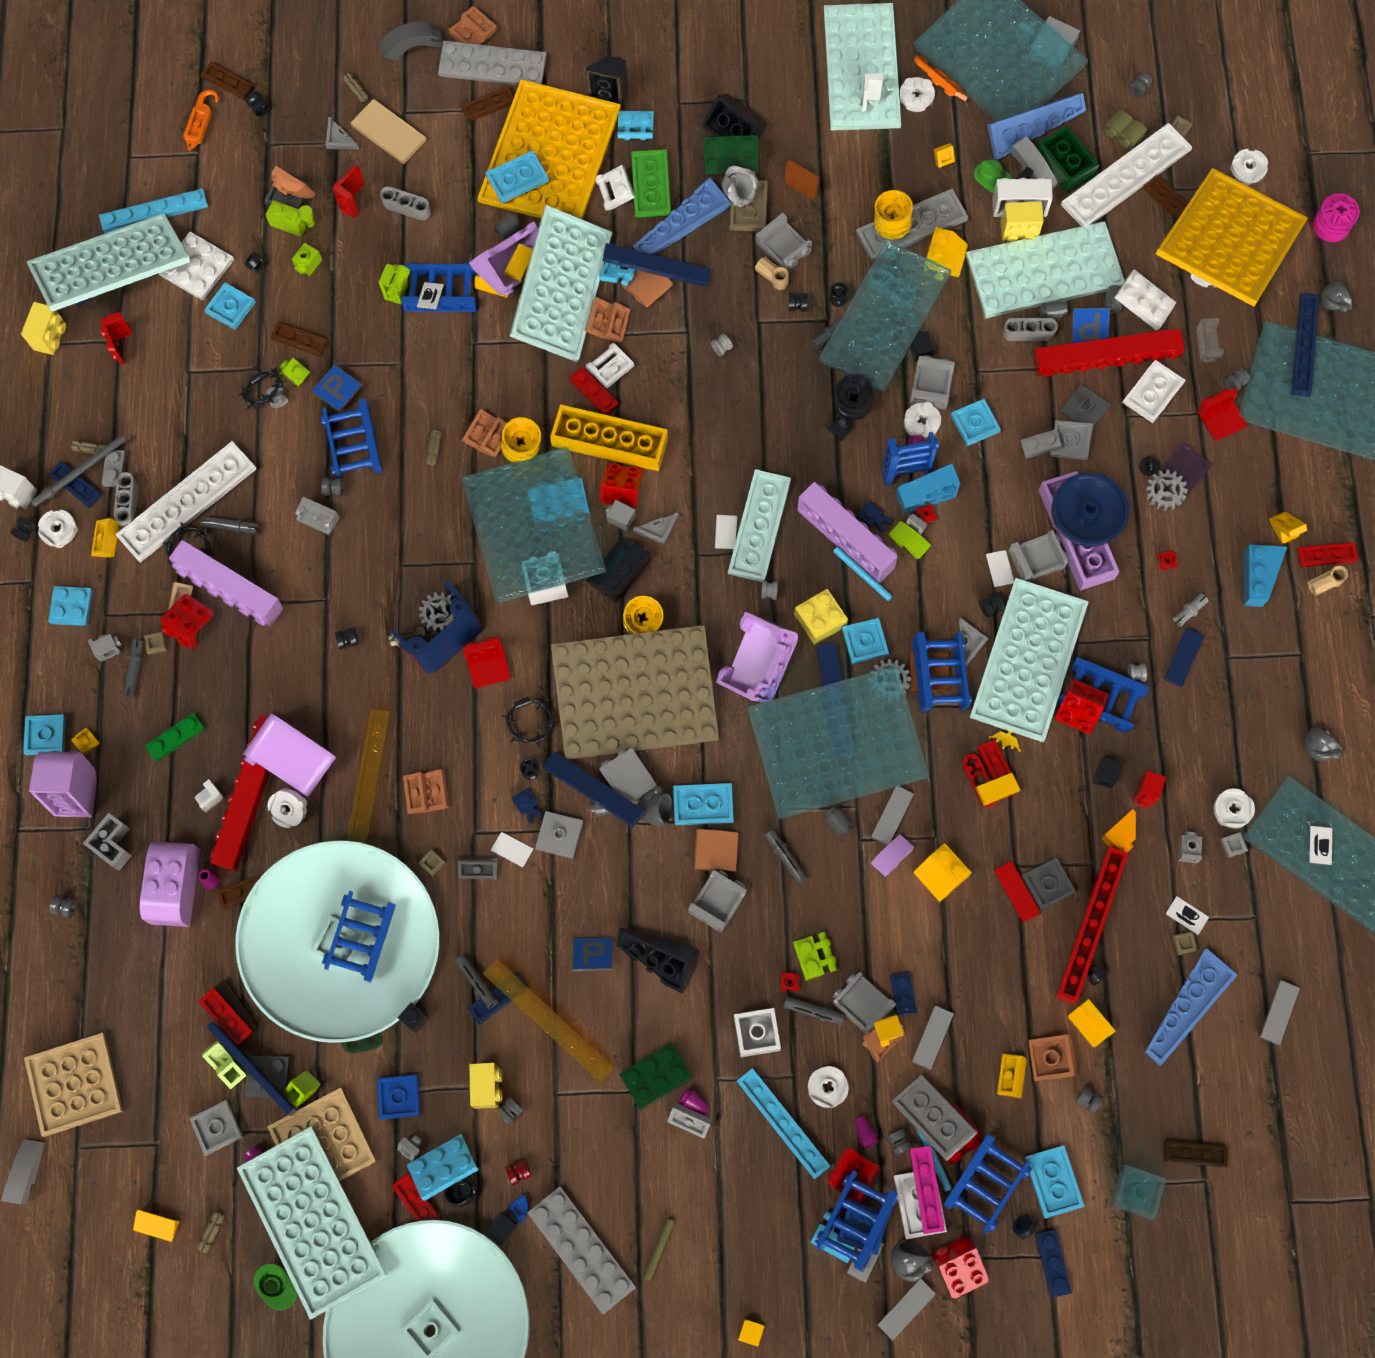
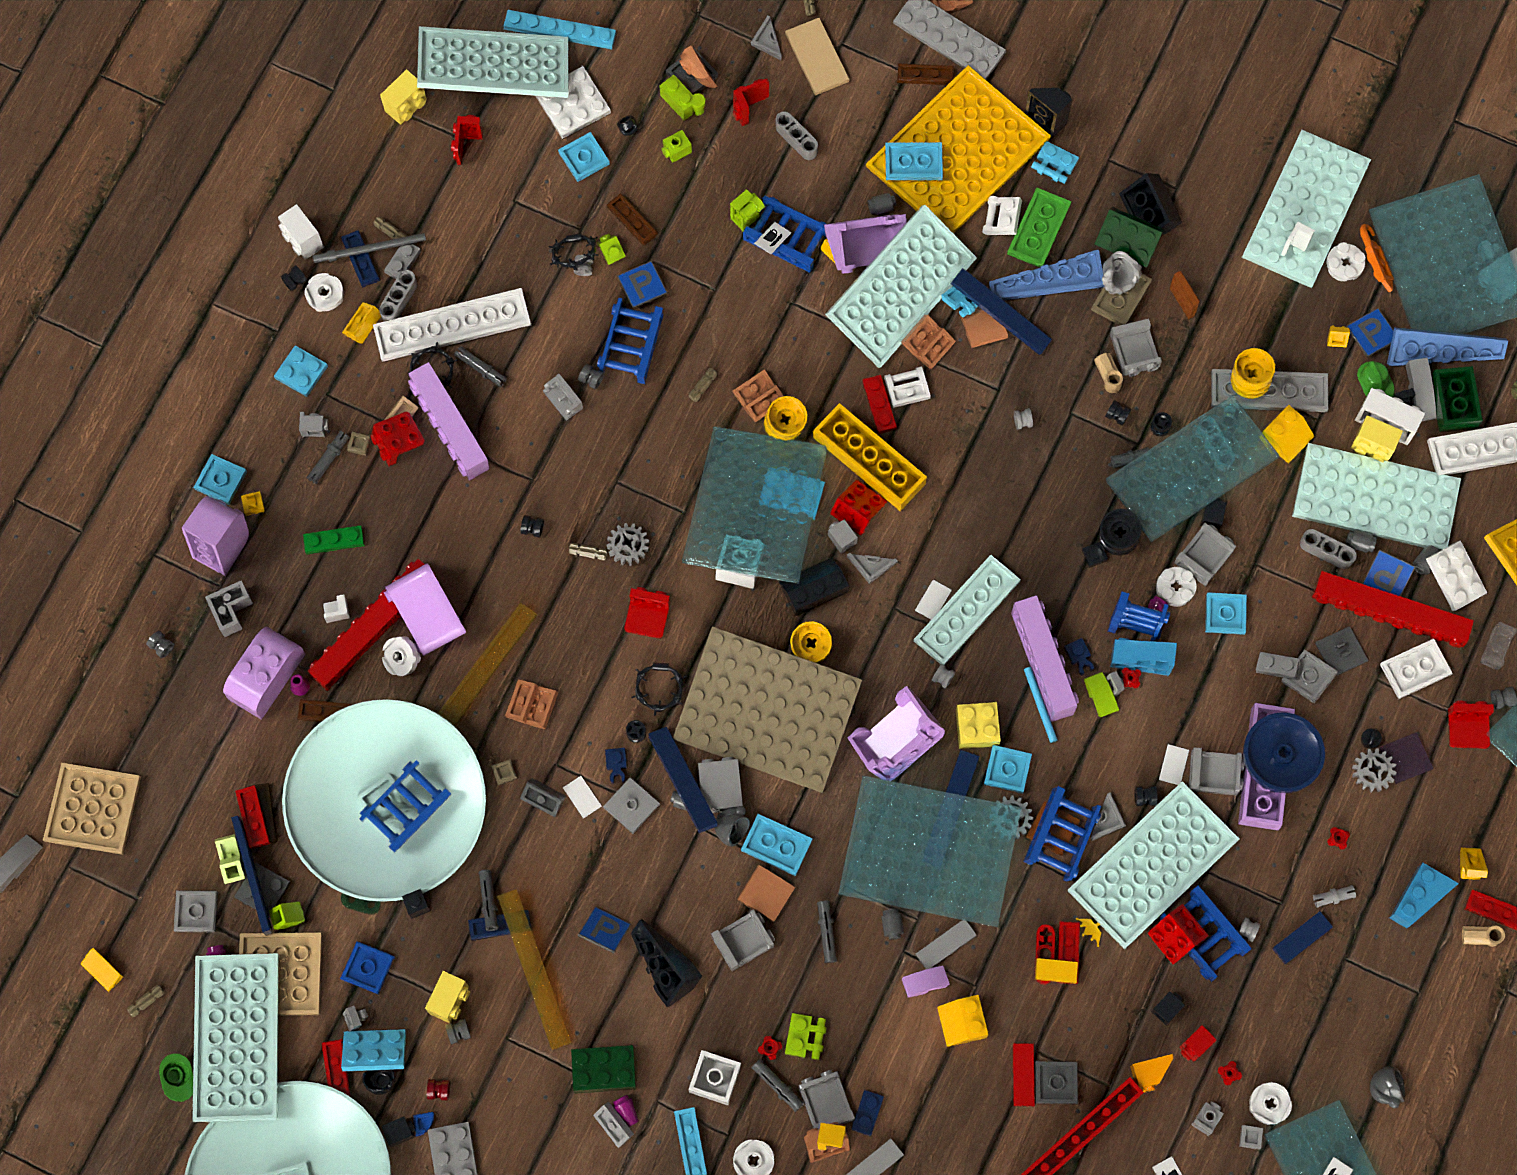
camera: 25 degrees right, 0 degrees up
dark blue windscreen [390,580,482,674] -> none
yellow tile [504,243,533,282] -> none
none -> red plate [1218,1061,1242,1085]
none -> blue piece [1346,308,1394,357]

